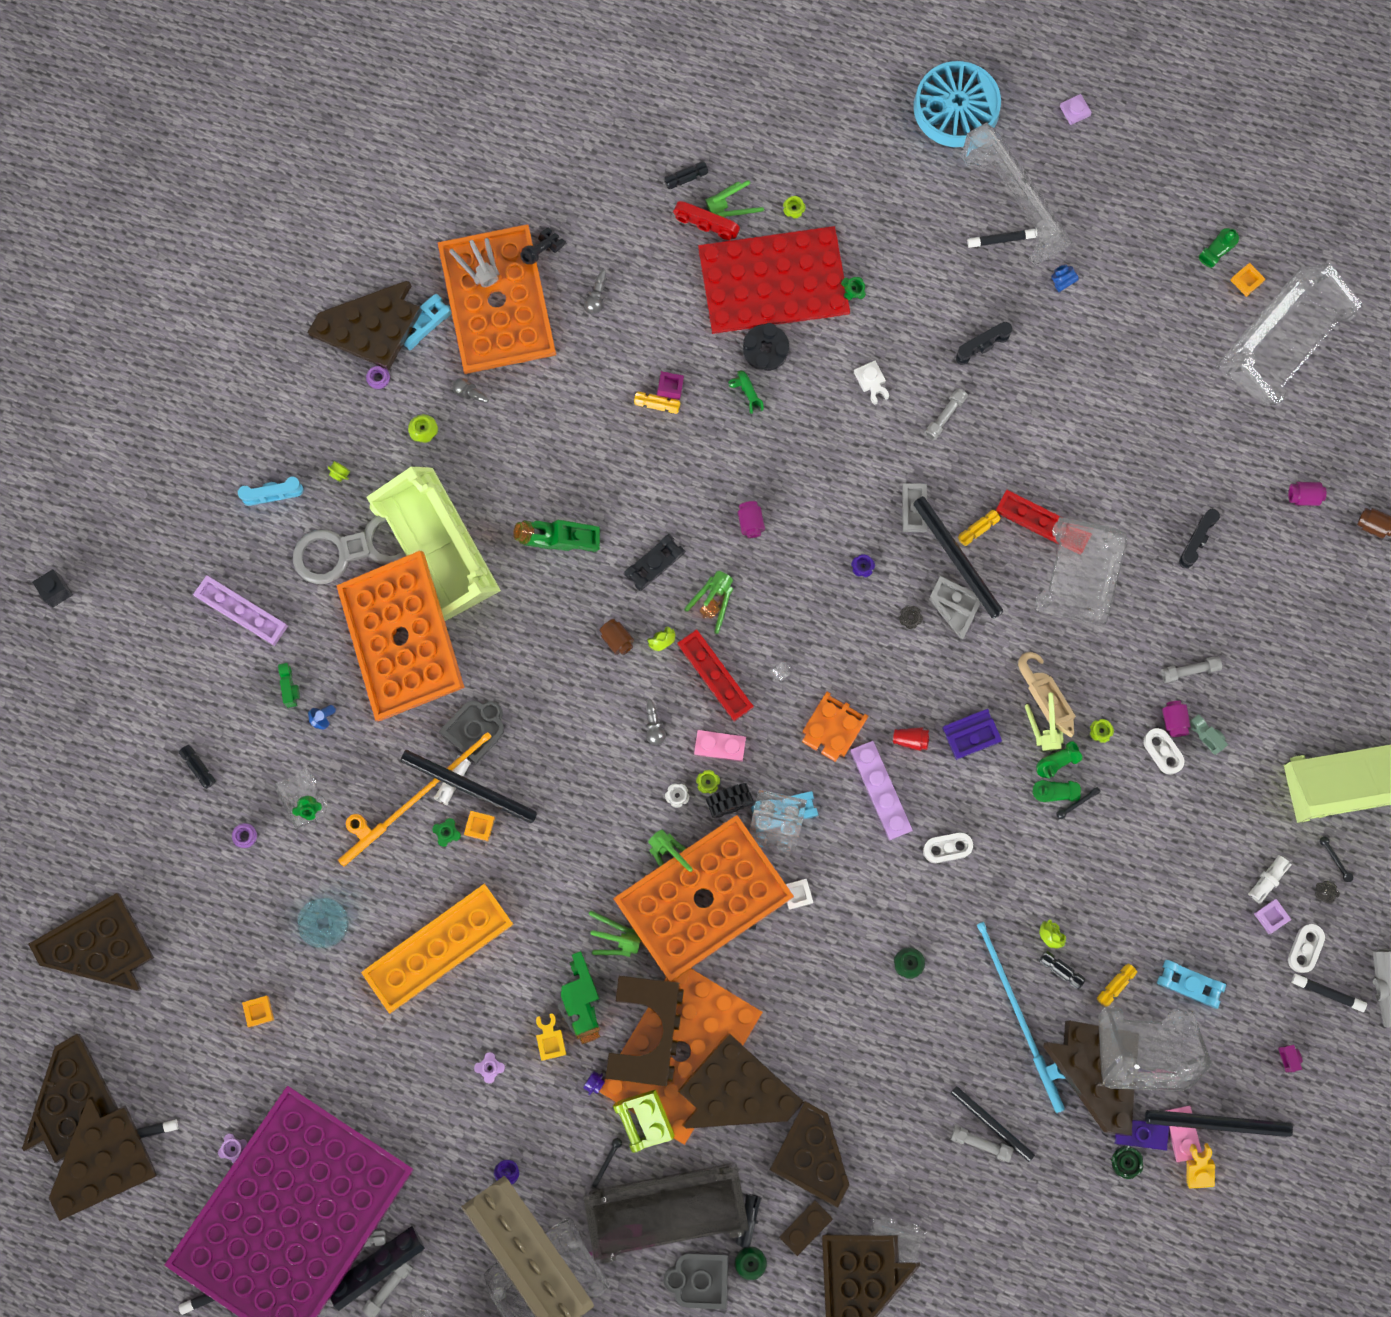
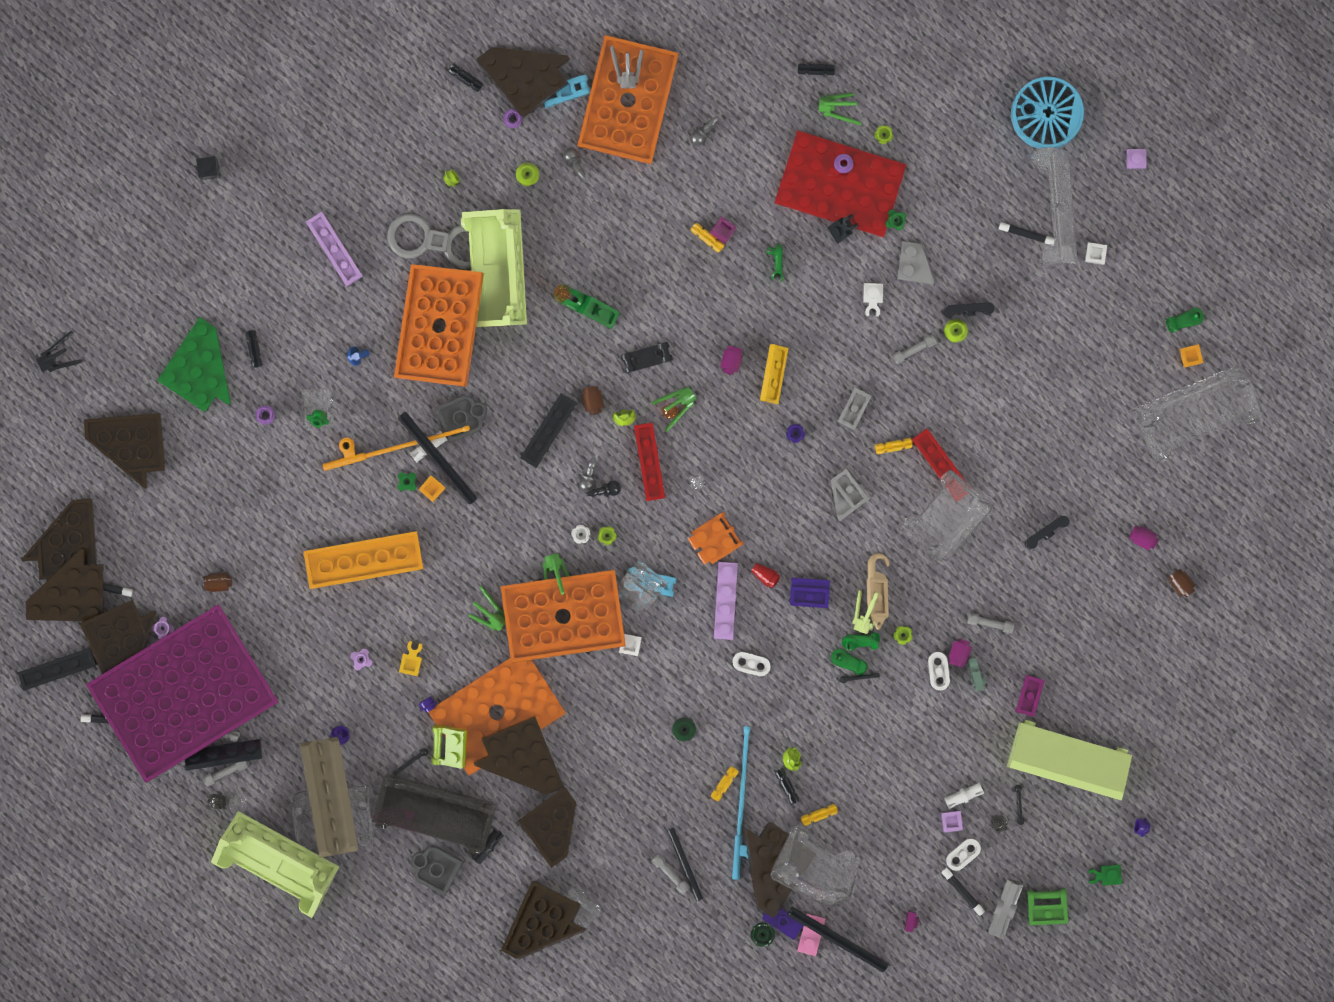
camera: 30 degrees right, 10 degrees up
medium azure plate [238,477,303,506] -> none
light orange plate [242,996,274,1027] -> none
green plate [278,663,300,708] -> none
clear light blue plate [298,898,349,948] -> none
black hinge [520,227,566,264] -> none
green plate [558,951,600,1045] -> none
dark brown arch [605,975,684,1086] -> none
red plate [673,201,740,240] -> none
bright pink plate [694,730,746,762] -> none
black tyre [705,783,754,818] -> none
dark green plate [734,1247,767,1280] -> none
black plate [743,323,789,371] -> none
dark brown plate [779,1200,833,1256] -> none
clear smoke plate [899,606,923,629] -> none
black axle [913,496,1003,619] -> none
blue plate [1051,264,1079,292] -> none
medium azure plate [1157,960,1227,1009] -> none
yellow plate [1186,1143,1215,1189] -> none
none -> black plate [17,648,97,691]
none -> dark brown wing [79,600,157,674]
none -> green wing [157,317,231,412]
none -> reddish brown brick [204,572,232,592]
none -> black axle [448,64,483,92]
none -> black plate [520,393,577,468]
none -> black bar [586,481,621,497]
none -> yellow axle [711,766,739,801]
none -> yellow plate [760,344,789,404]
none -> black plate [827,214,858,244]
none -> medium lavender plate [834,154,853,173]
none -> light grey wing [897,241,934,285]
none -> lime plate [944,319,968,343]
none -> magenta plate [1015,675,1045,717]
none -> white plate [1085,242,1107,265]

